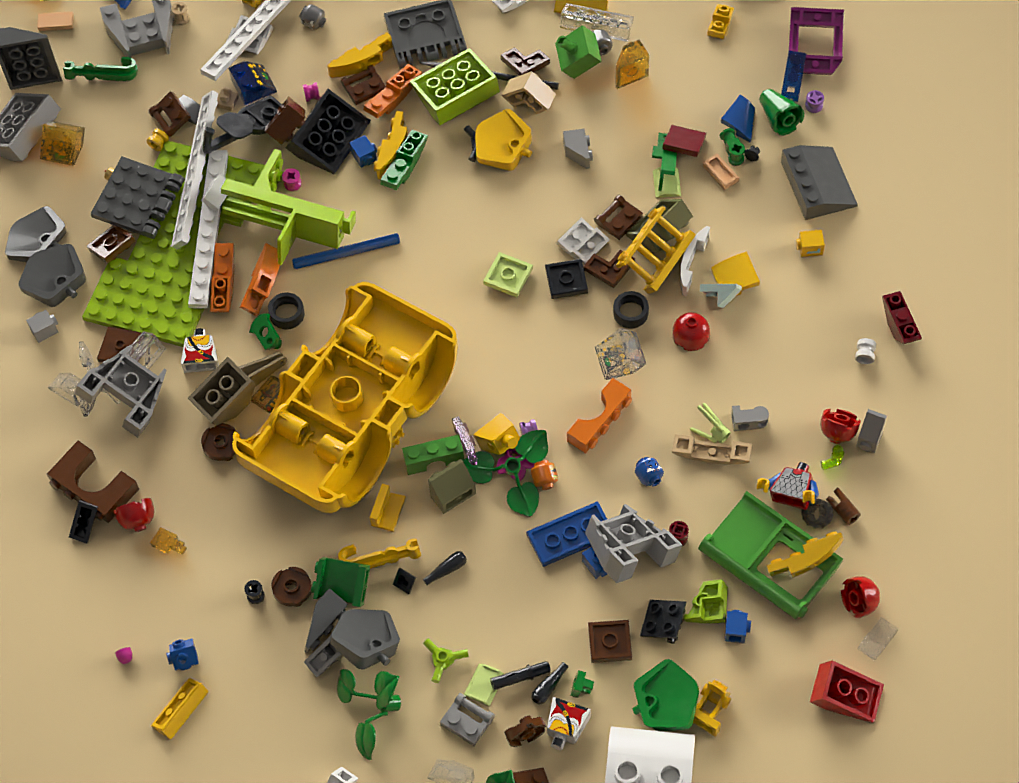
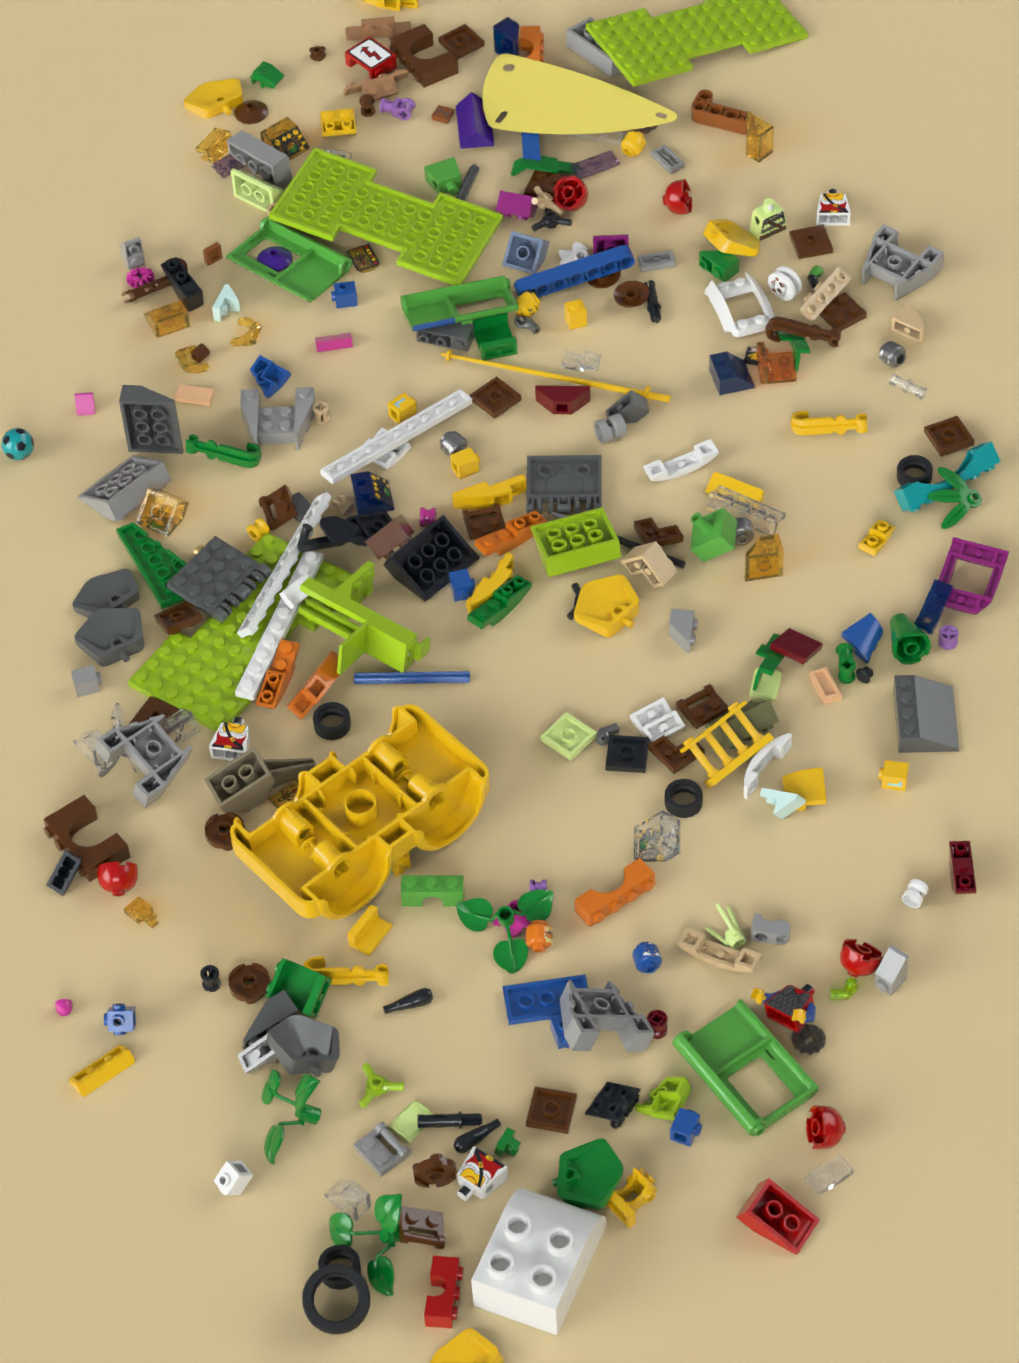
camera: 15 degrees right, 10 degrees down
green piece [249,313,282,350] -> none
dark pink wheel [282,168,302,191] -> none
black slope [392,568,416,594] -> none
olive slope [428,459,476,514] -> none
hinge [452,416,478,465] -> none
yellow torso [473,413,520,455] -> none
red cylinder [672,312,710,351] -> none
yellow slope [767,531,844,578] -> none
reddish brown hinge [826,487,861,525] -> none
none -> green wing [116,522,187,609]
none -> yellow brick [450,447,480,480]
none -> flat silver arm [595,723,619,746]

